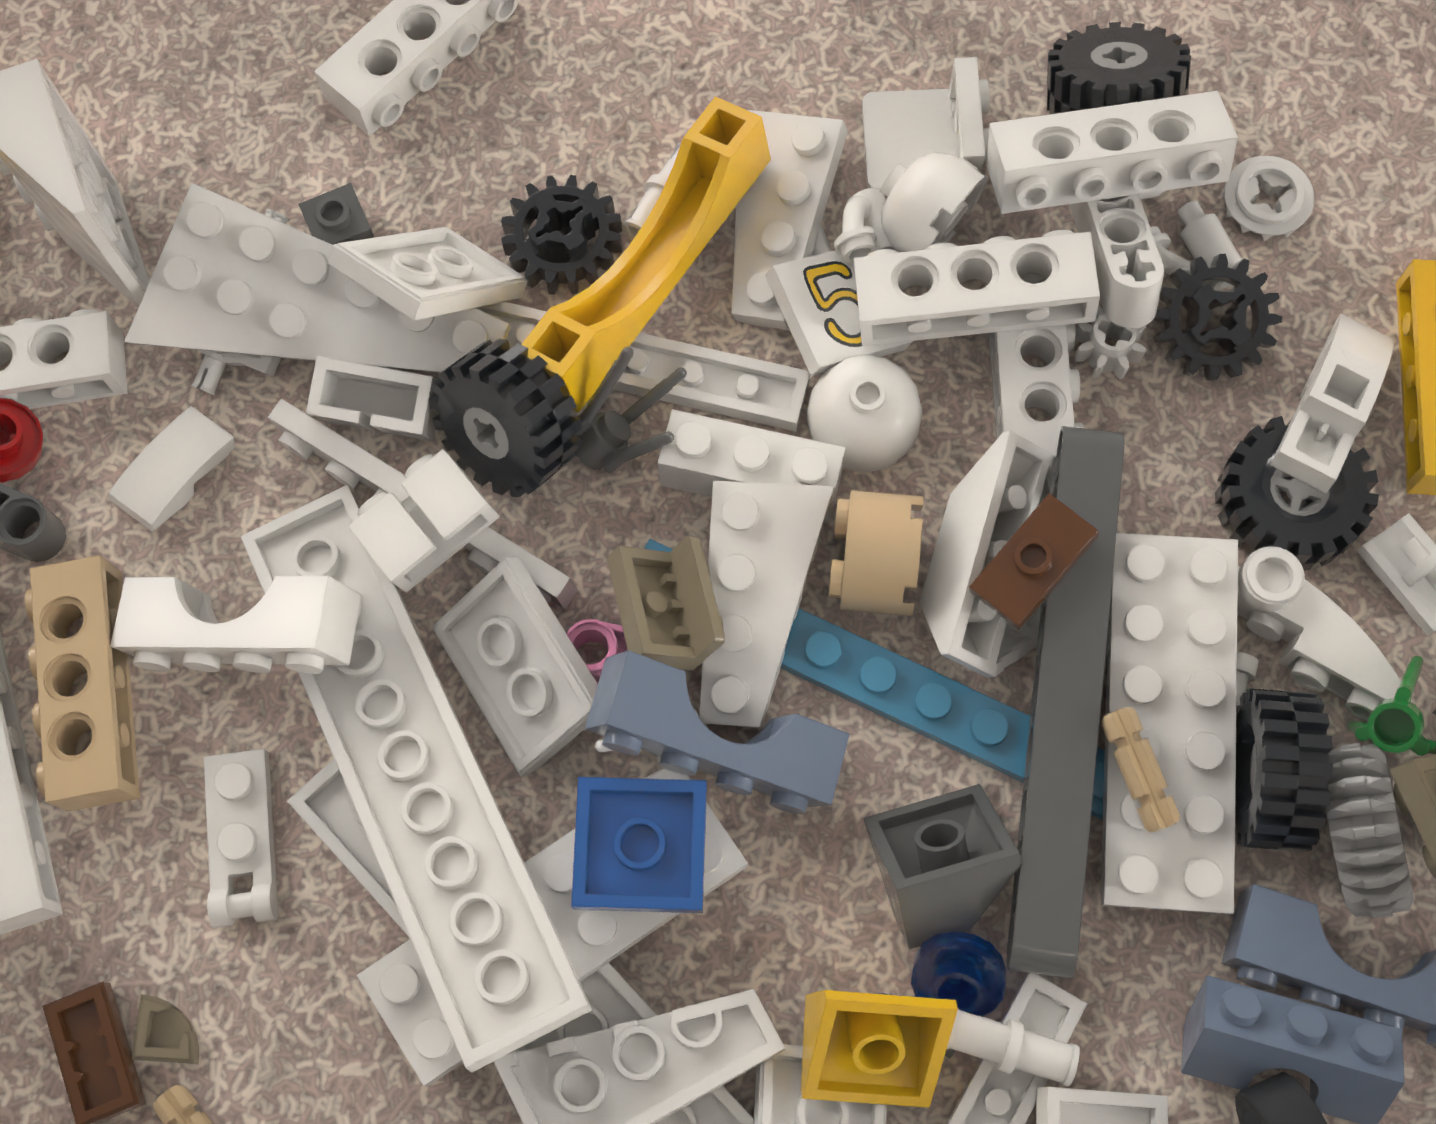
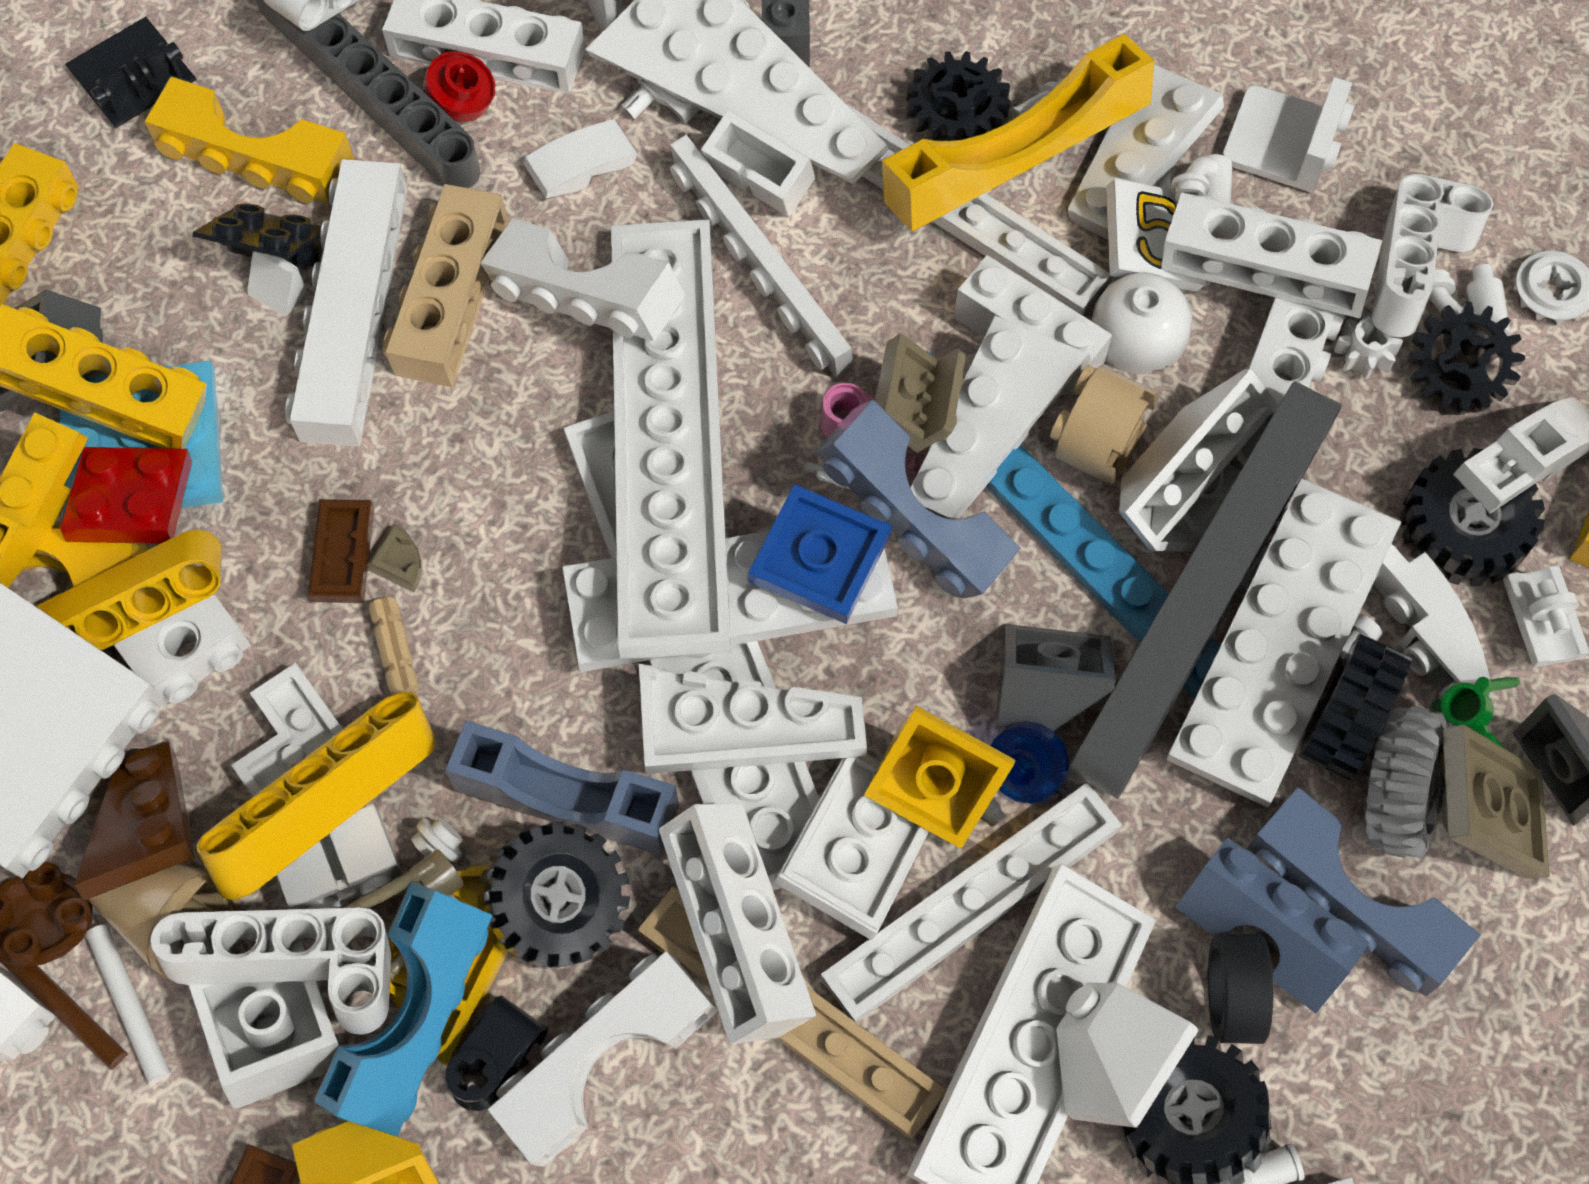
camera: 20 degrees right, 5 degrees down
white plate [204,749,278,928] -> none
white tile [328,227,528,321] -> none
white piece [347,449,500,593] -> none
black wheel [429,339,582,497] -> none
white tile [432,556,598,776] -> none
dark grey plant [574,347,687,473] -> none
white cylinder [880,152,988,253] -> none
white pin [947,1009,1080,1087] -> none
reddish brown plate [969,493,1099,630] -> none
white brick [987,91,1238,214] -> none
black wheel [1047,22,1191,115] -> none
tan axle [1101,707,1180,832] -> none
white tile [1238,547,1305,611] -> none

